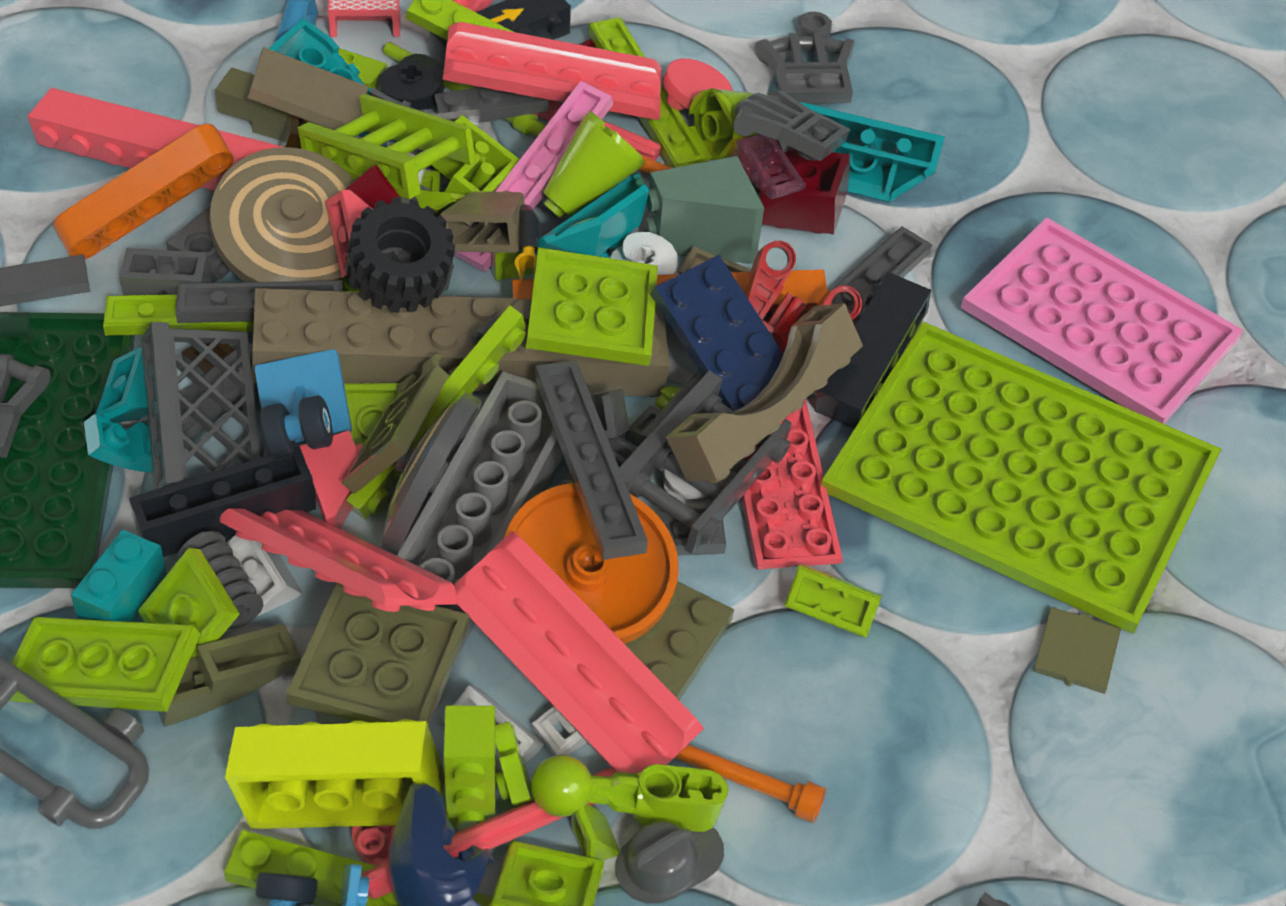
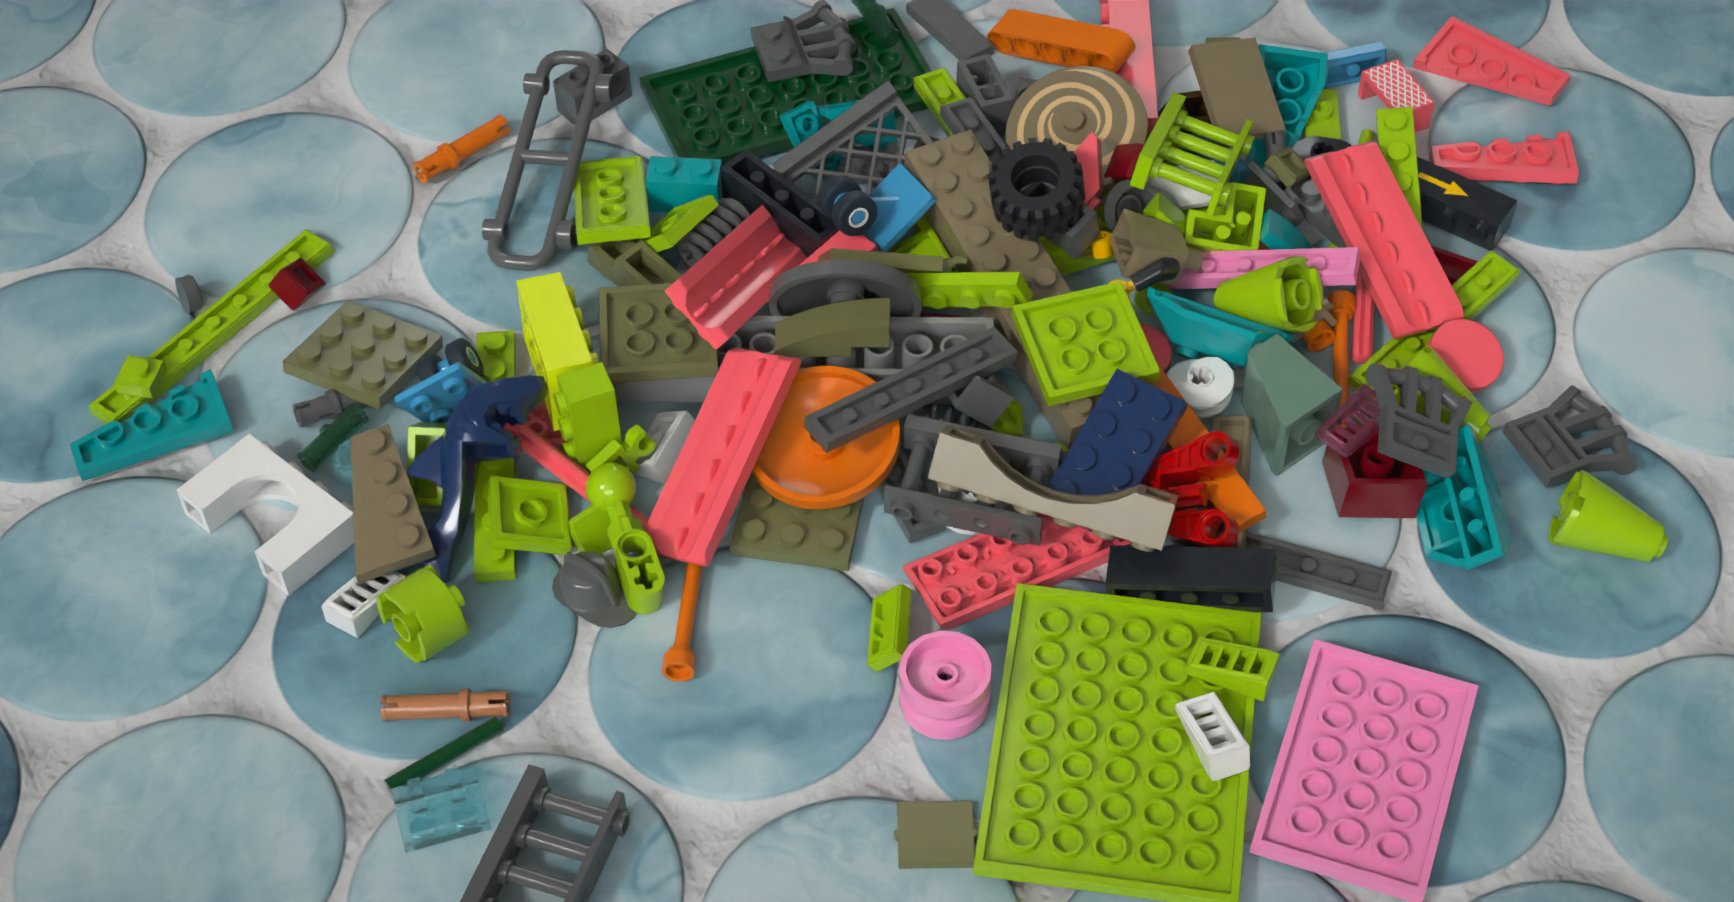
camera: 75 degrees right, 0 degrees up
dark grey tile [797,11,832,37] -> none
none -> olive slope [774,298,890,357]
none -> bright pink wheel [899,631,992,740]
none -> white slope [1175,692,1250,781]
none -> lime slope [1184,637,1280,702]
none -> teal slope [1260,209,1312,250]
none -> olive tile [1264,146,1311,188]
none -> lime cone [1547,470,1669,562]

